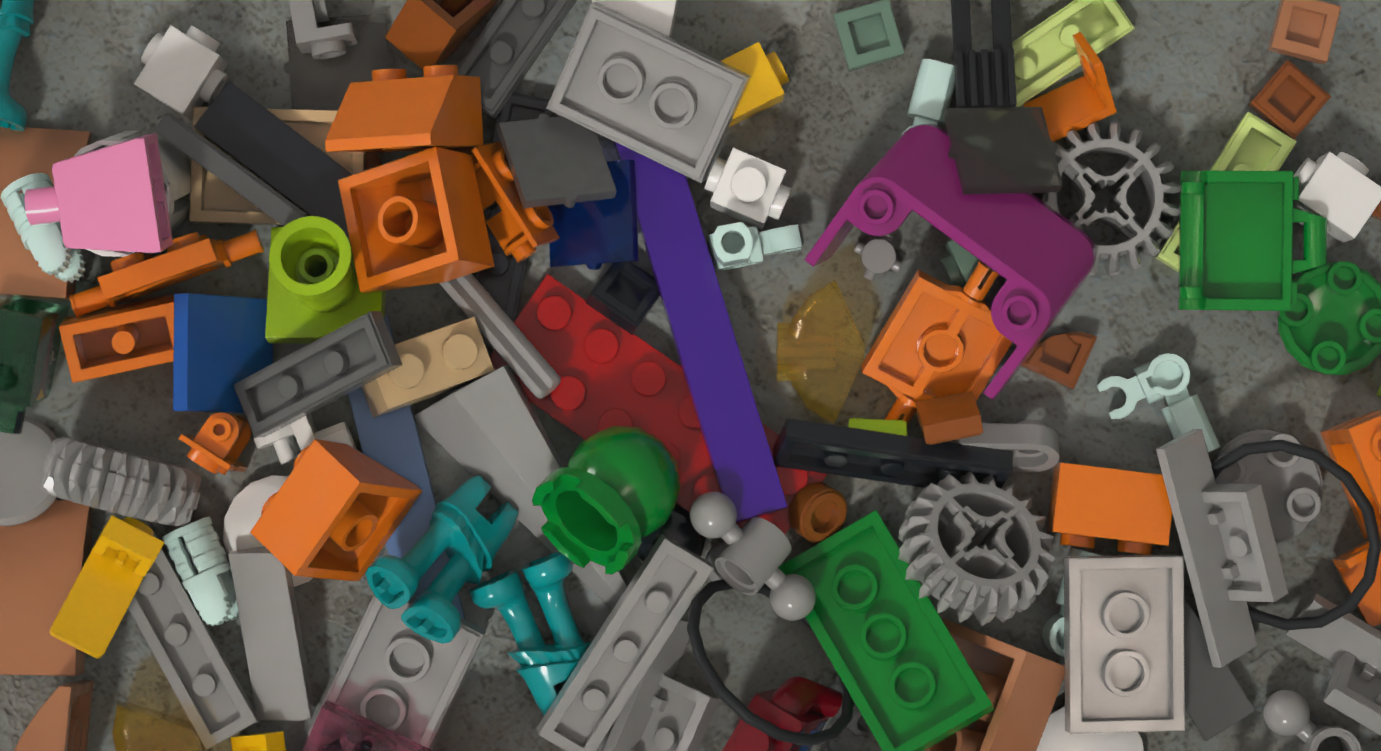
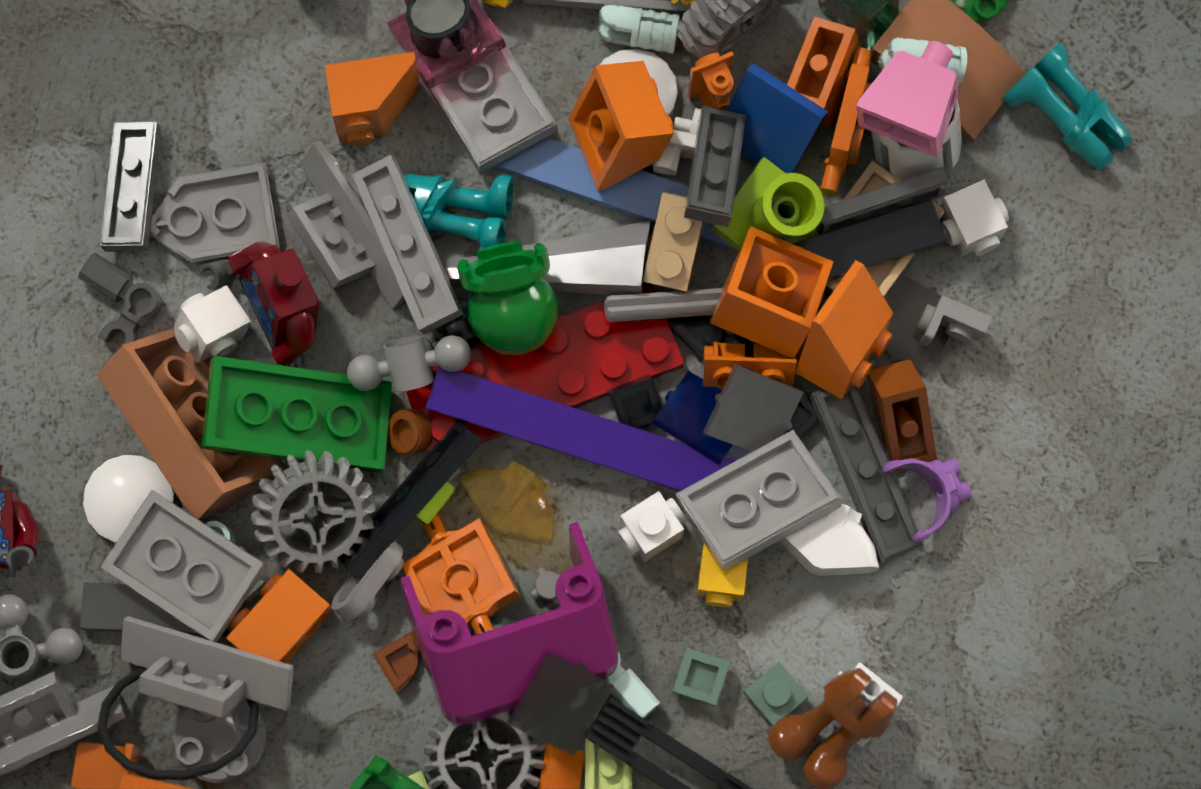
camera: 120 degrees right, 10 degrees down
light grey slope [228,546,315,721] -> none
teal piece [365,475,519,644] -> none
black piece [687,579,854,747] -> none
light aqua bar [708,222,802,271] -> none
dark orange tile [915,391,983,445] -> none
light aqua bar [1096,353,1221,452] -> none

